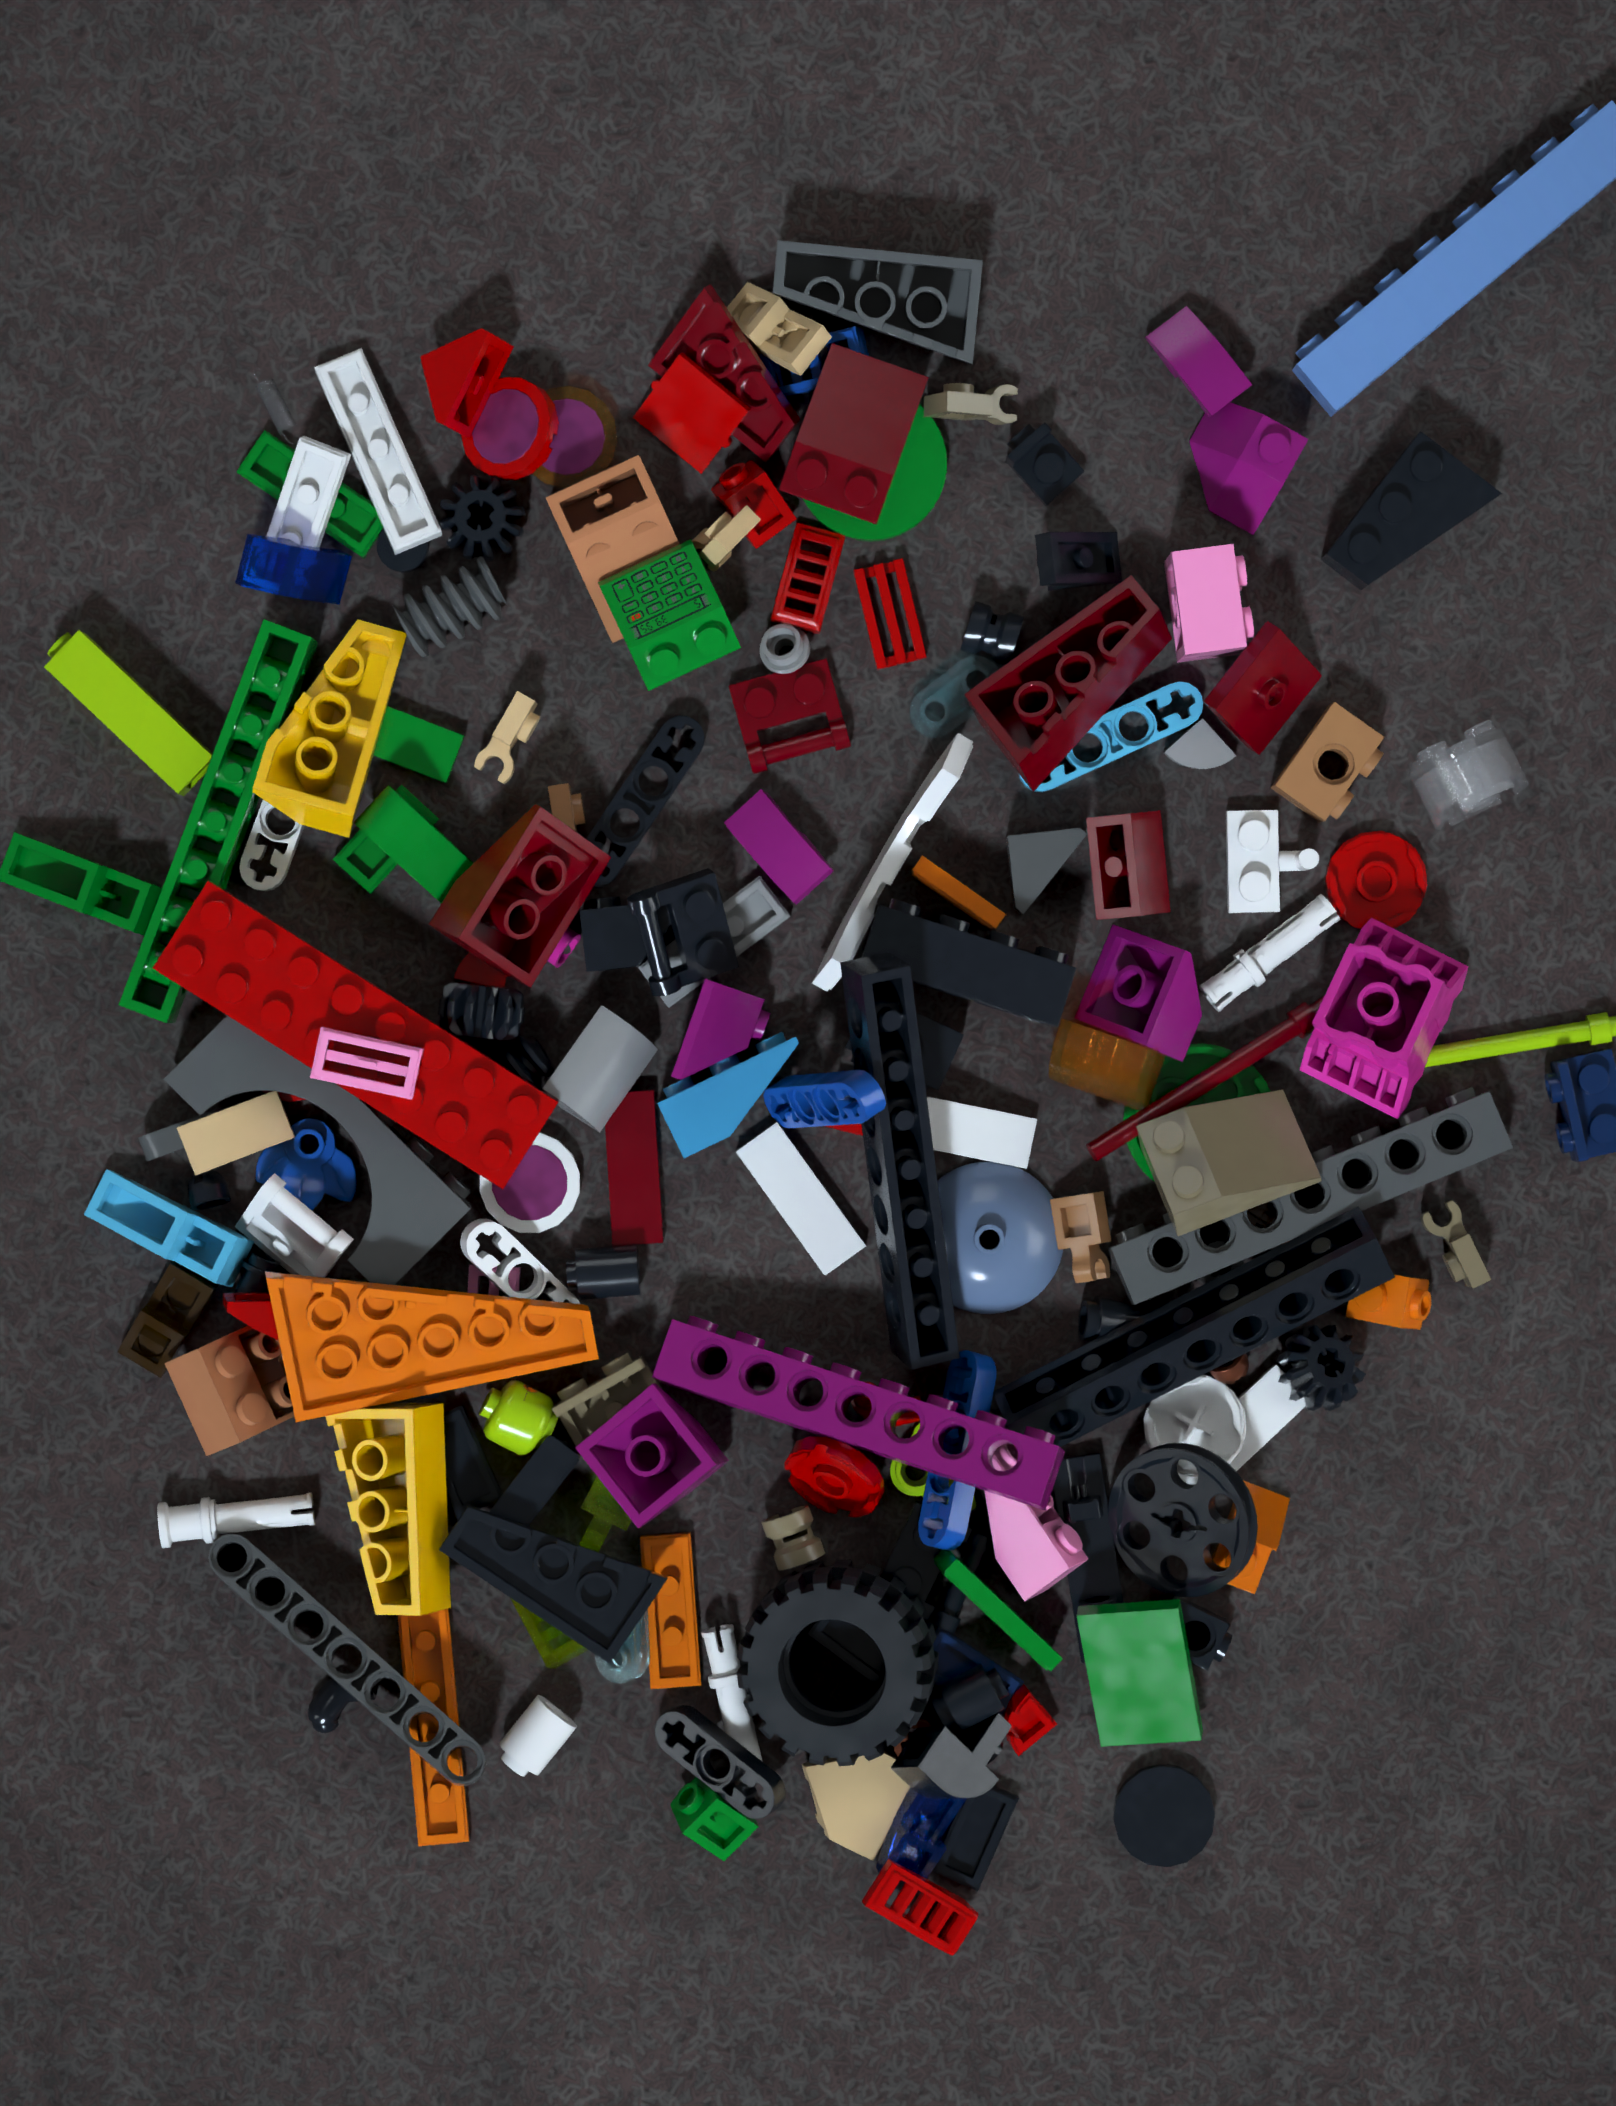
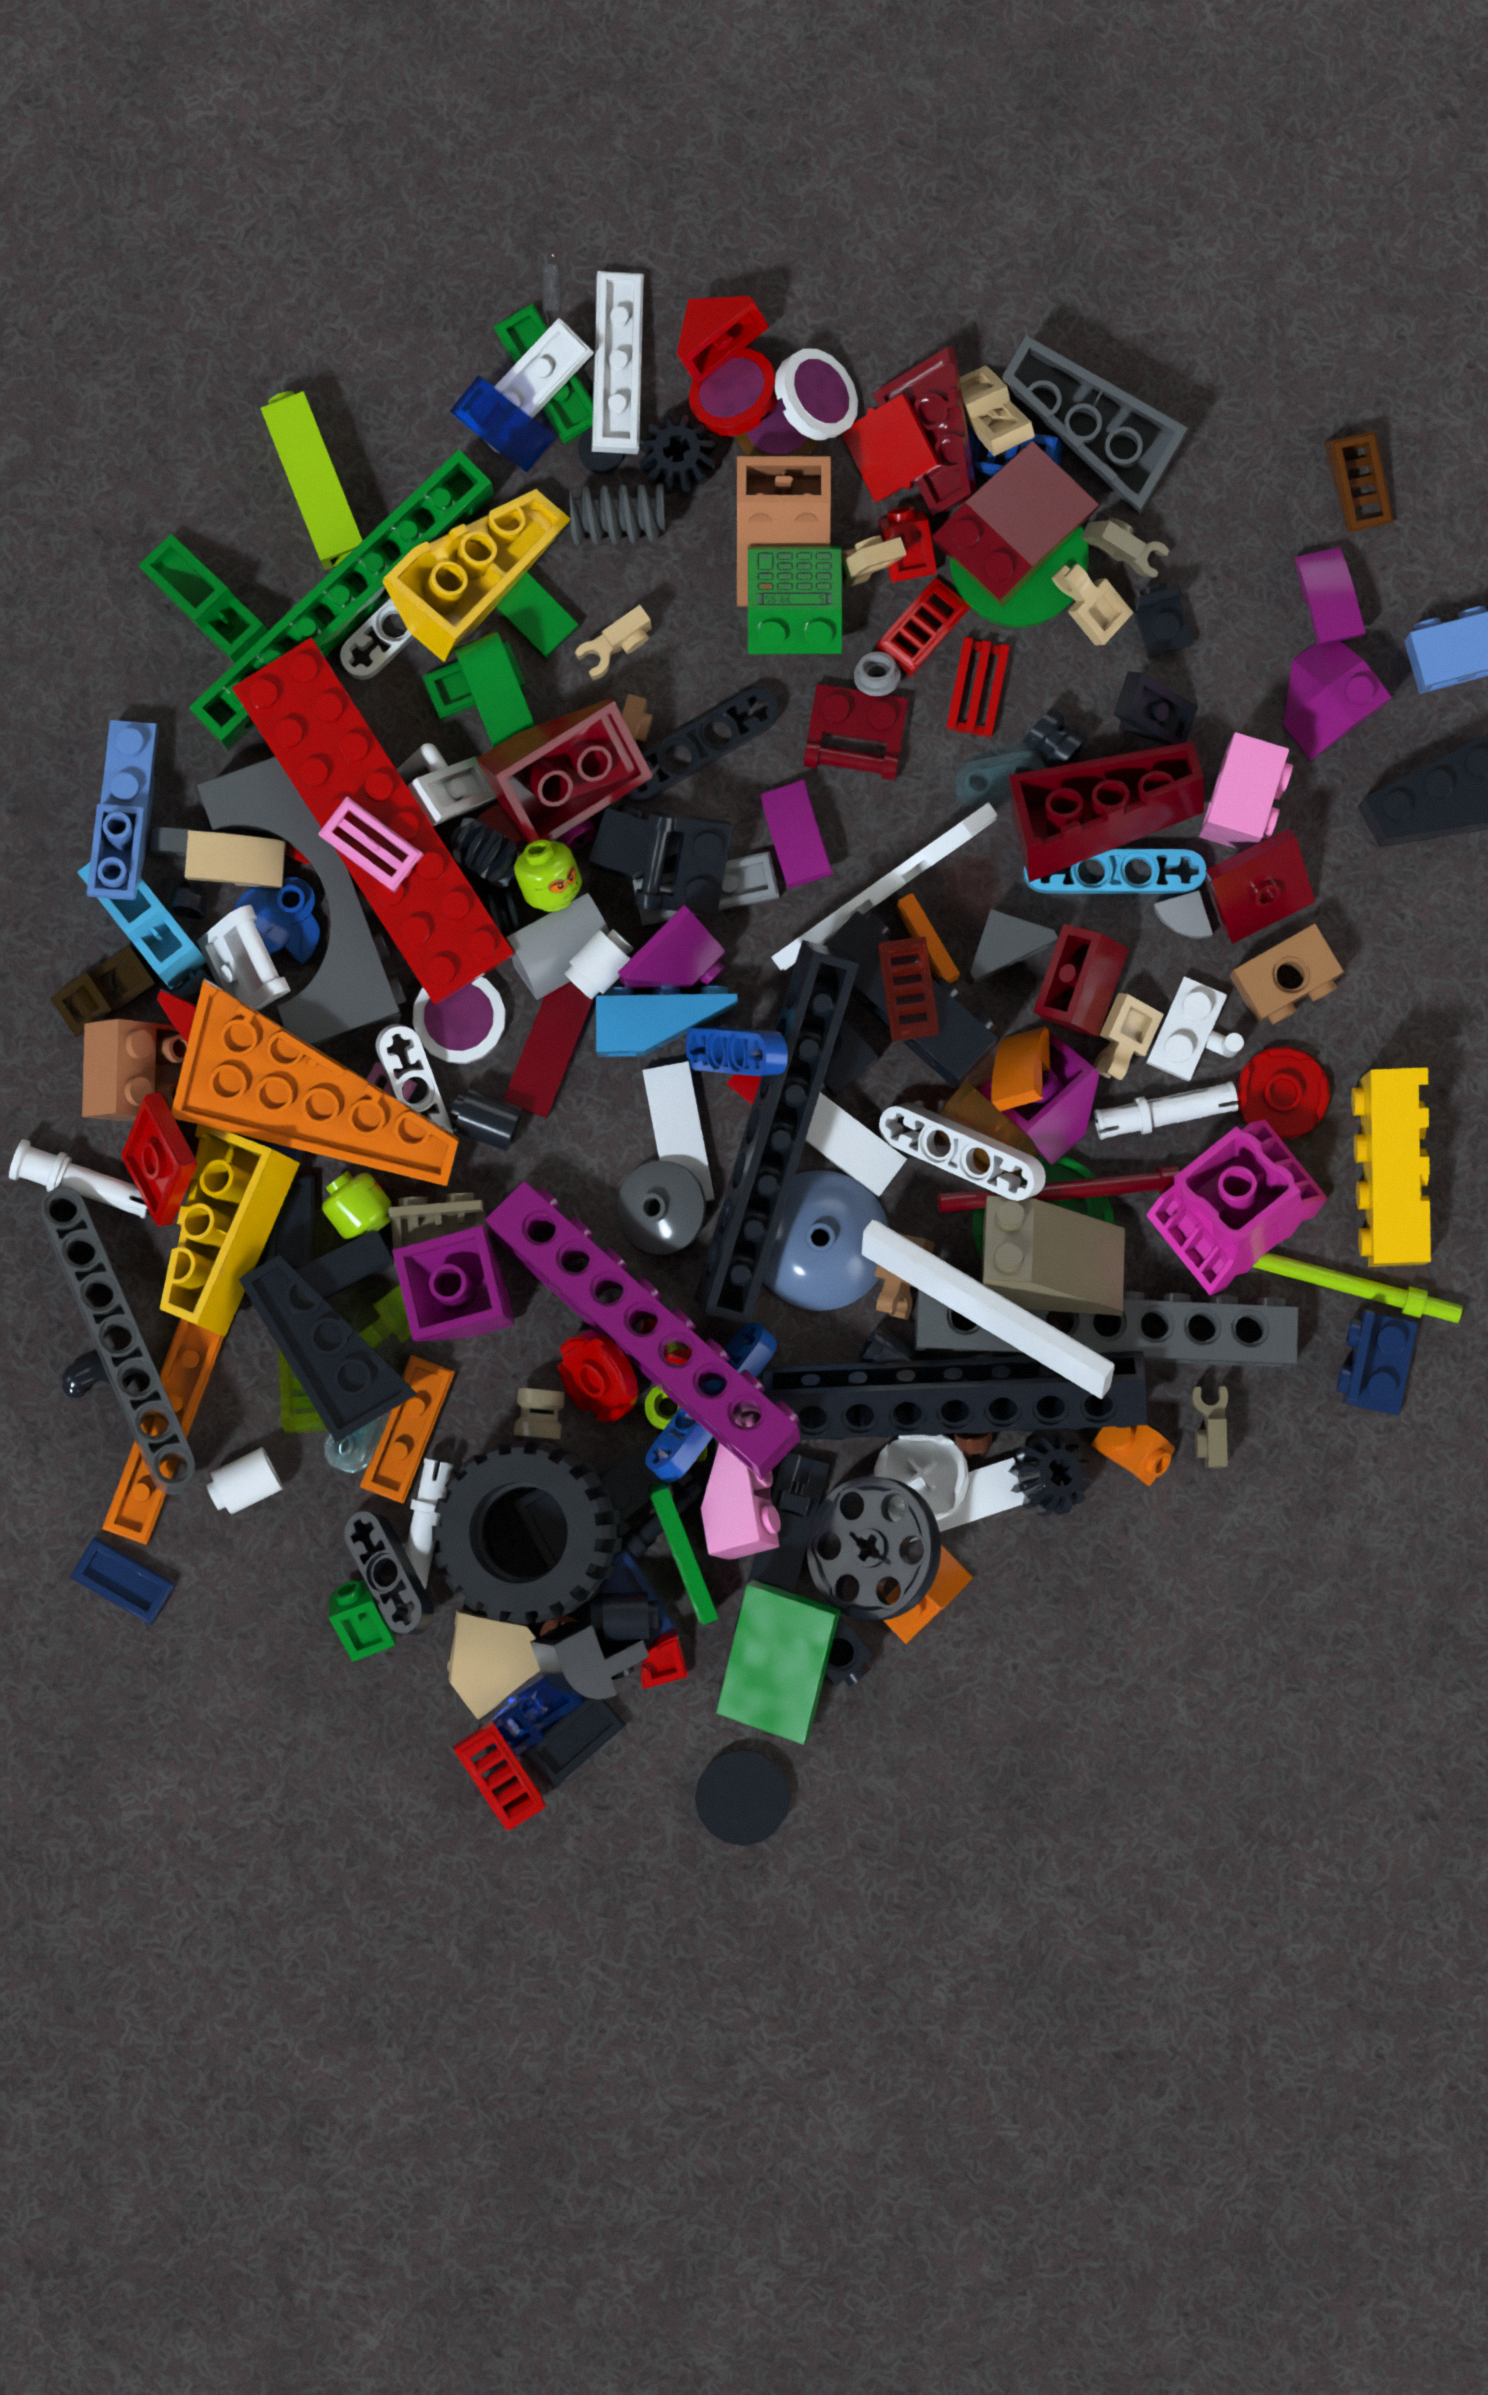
camera: 25 degrees right, 5 degrees down
clear brick [1409,720,1529,830] -> none
none -> dark blue tile [70,1536,176,1625]
none -> medium blue slope [87,720,159,900]
none -> red plate [121,1092,198,1227]
none -> white plate [396,743,497,826]
none -> lime head [514,840,582,912]
none -> white brick [564,929,634,1000]
none -> dark grey dish [617,1161,706,1255]
none -> tile [775,349,858,440]
none -> white tile [861,1219,1115,1399]
none -> clear red slope [877,937,939,1042]
none -> white beam [879,1102,1046,1201]
none -> orange slope [991,1026,1050,1111]
none -> tan plate [1052,564,1134,645]
none -> tan plate [1093,993,1164,1080]
none -> reddish brown slope [1324,431,1394,533]
none -> yellow wedge [1351,1068,1431,1267]

